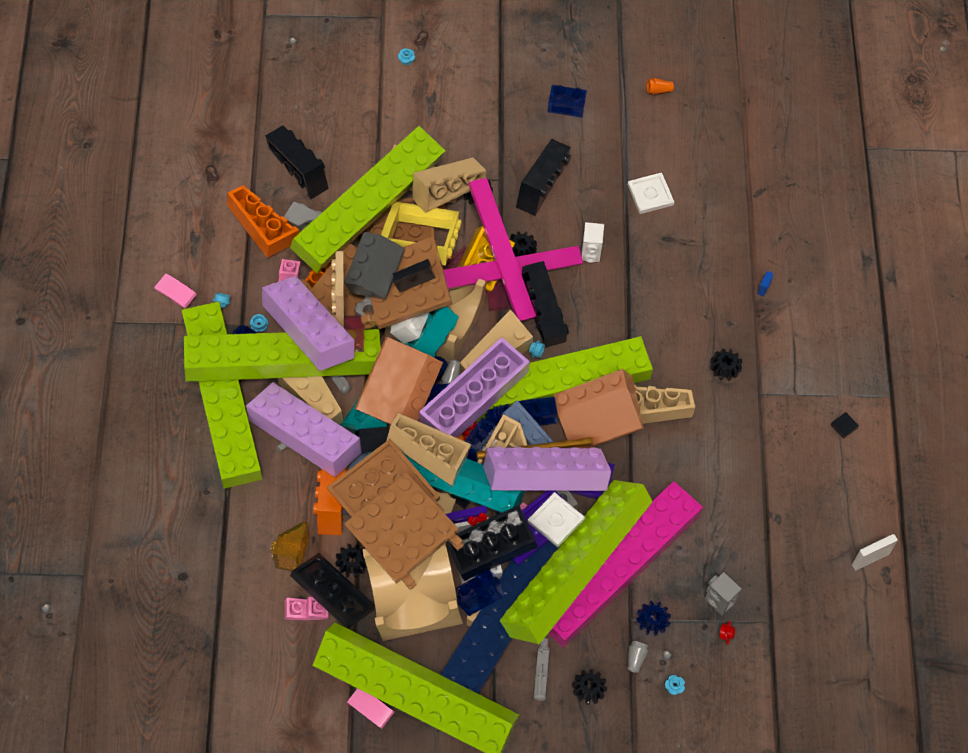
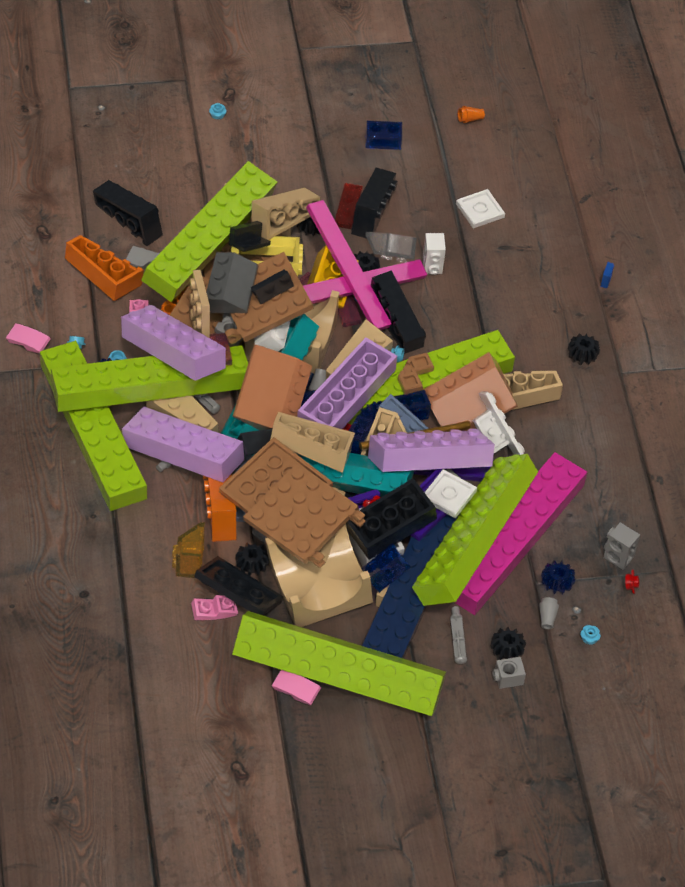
camera: 10 degrees left, 10 degrees down
none -> black panel [229,221,271,252]
none -> clear red tile [335,183,363,230]
none -> clear slope [366,232,417,263]
none -> medium nougat tile [398,353,434,395]
none -> white bracket [472,391,525,455]
none -> light grey brick [492,657,526,689]

